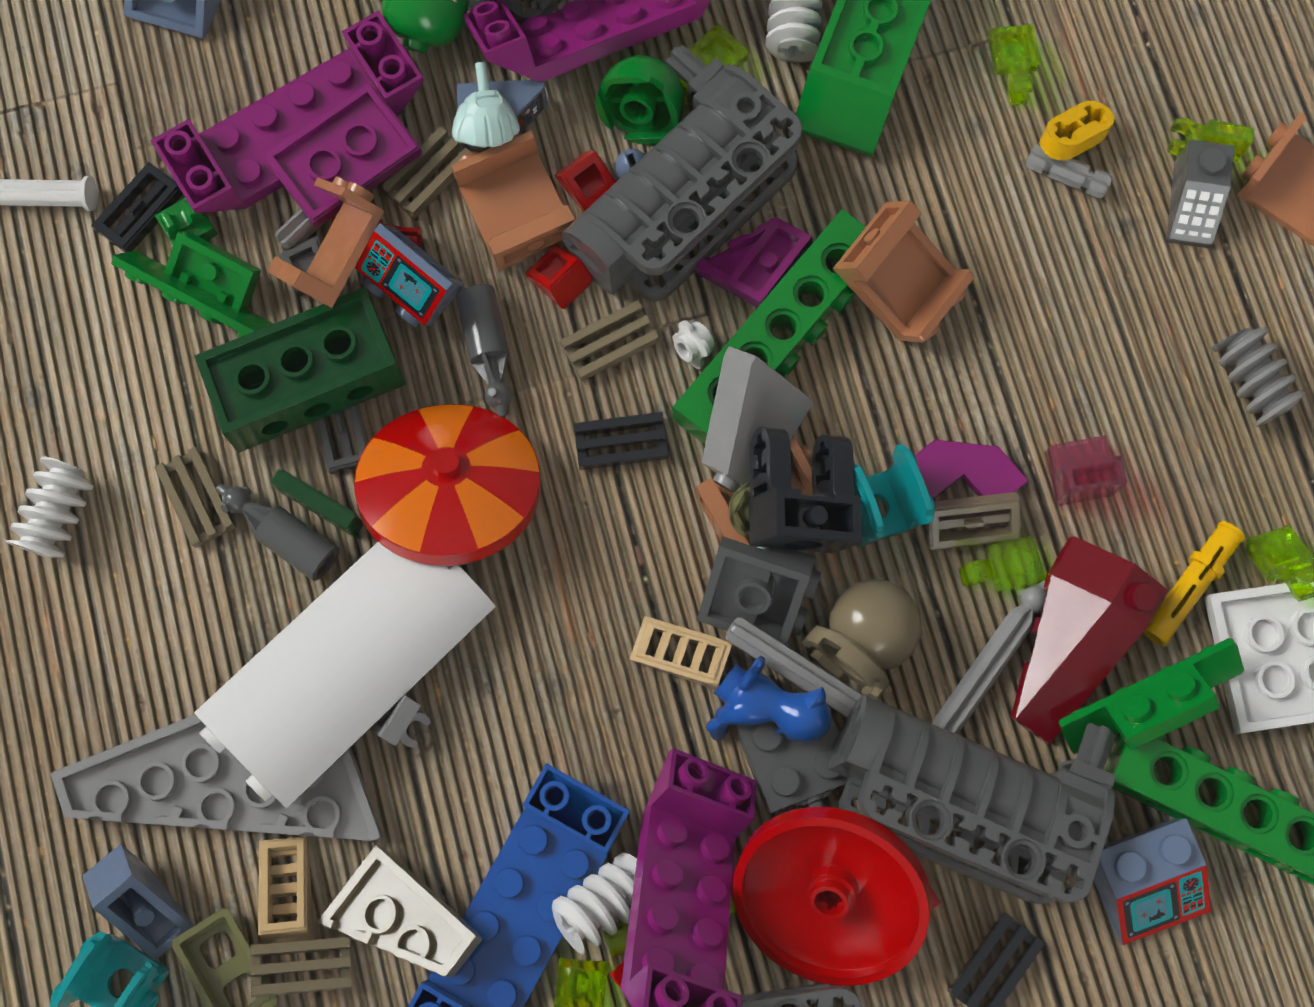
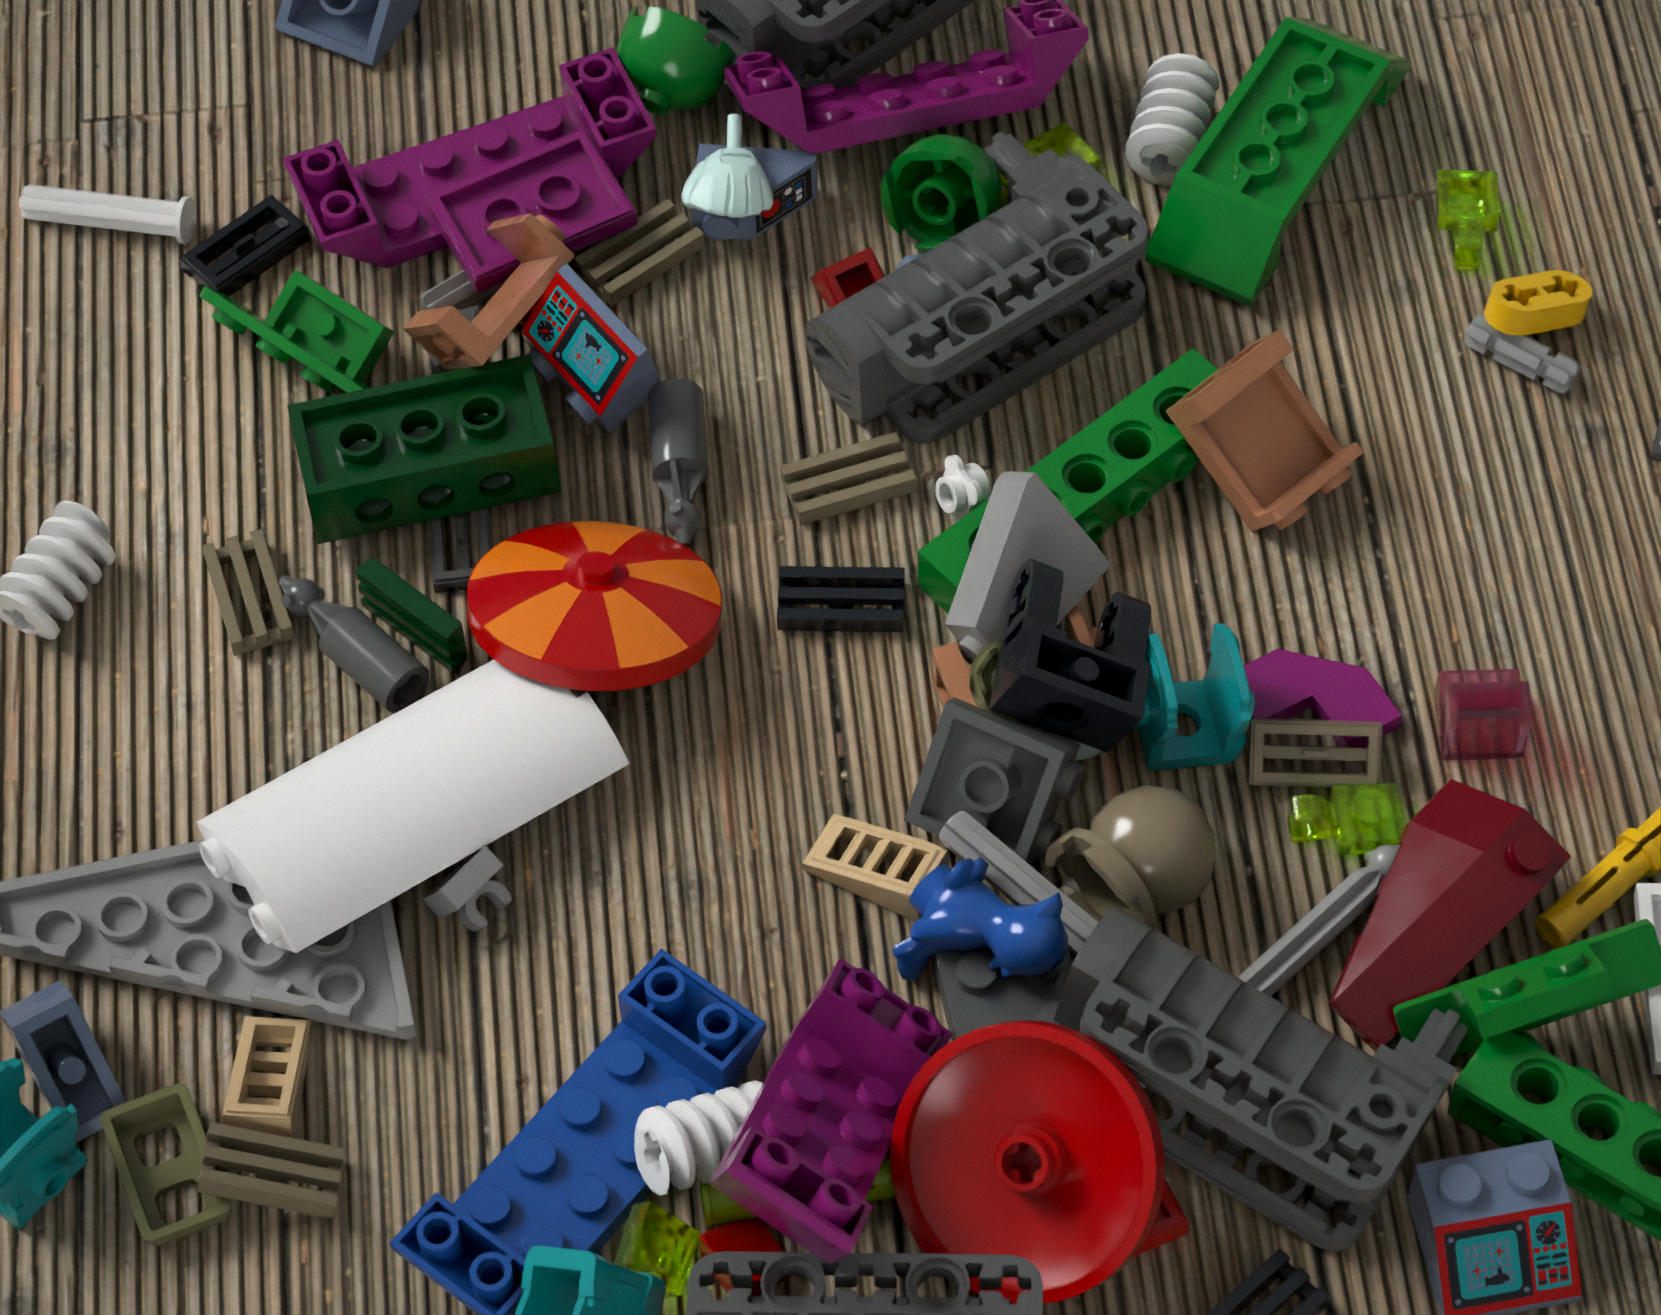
camera: 10 degrees right, 20 degrees down
green tile [155,198,218,245] -> none
wing [316,845,483,978] -> none
nougat panel [451,131,575,271] -> none
red slope [525,244,592,309] -> none
magenta wing [694,217,813,308] -> none

